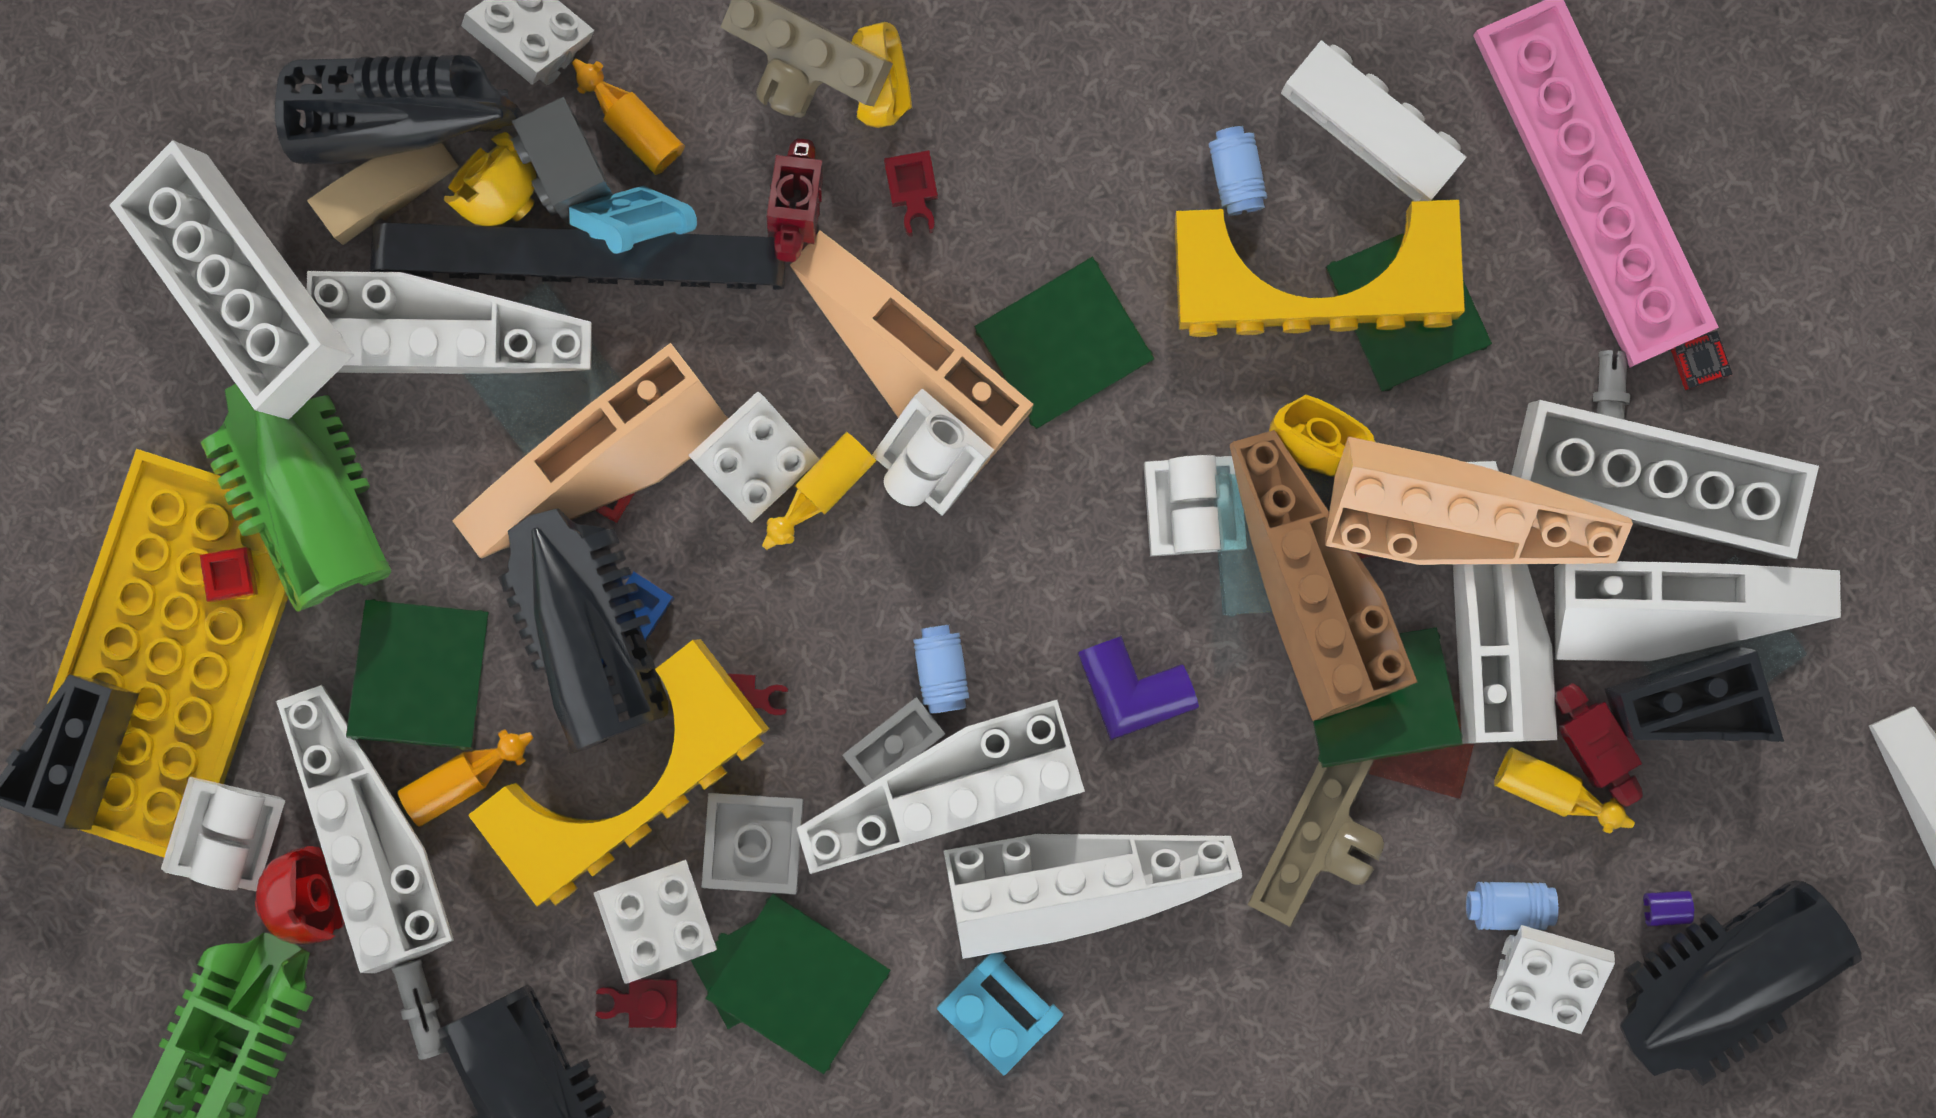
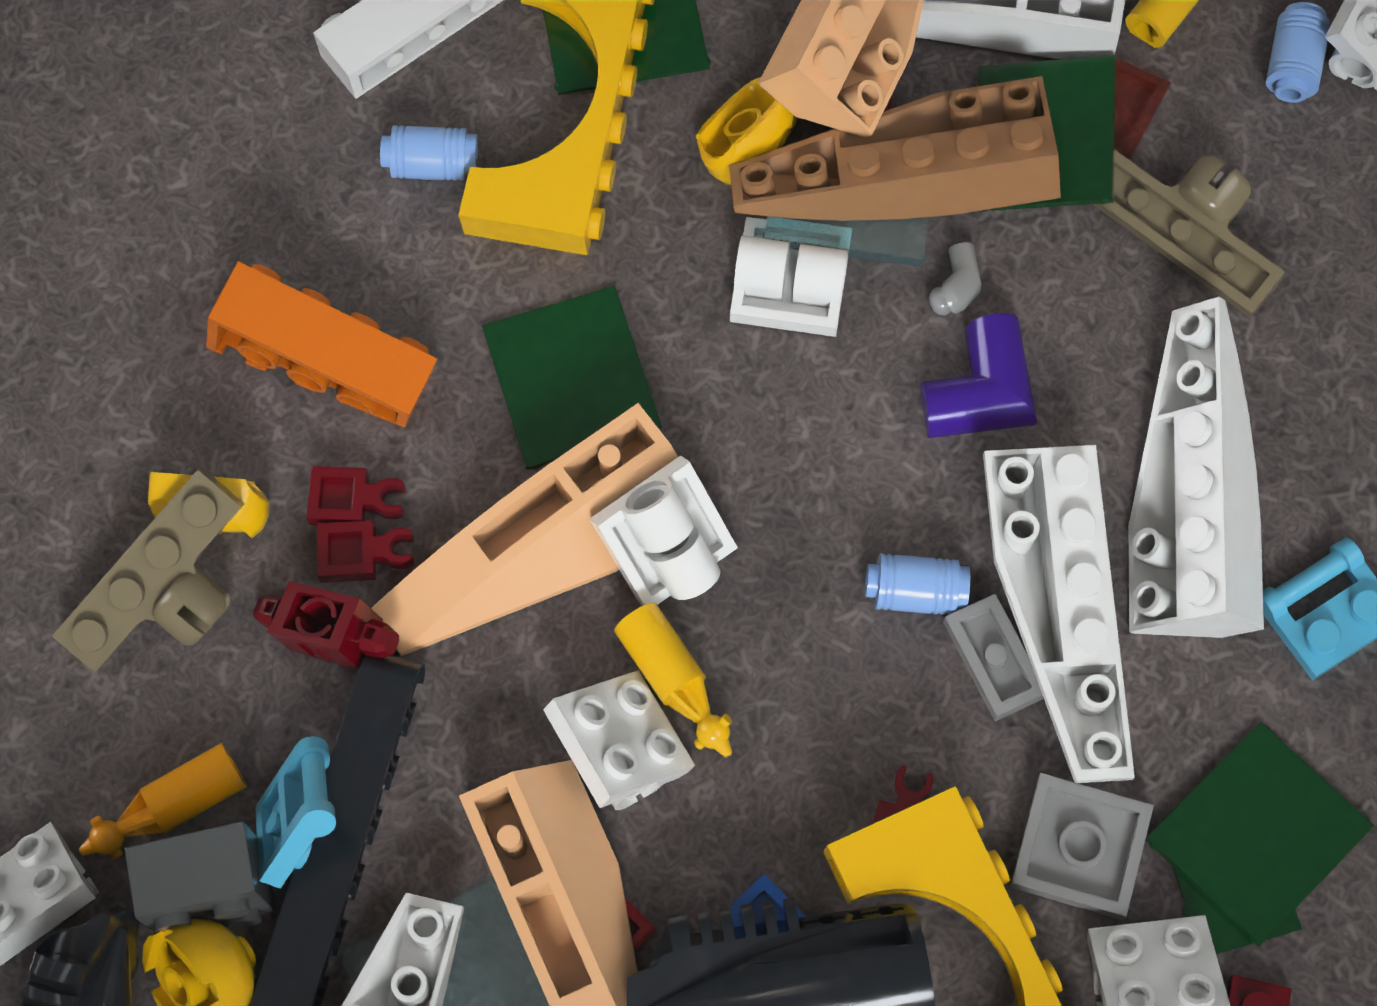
camera: 70 degrees left, 15 degrees down
none -> orange wedge [206,261,438,428]
none -> dark red plate [317,520,415,583]
none -> light grey arm [929,242,981,316]

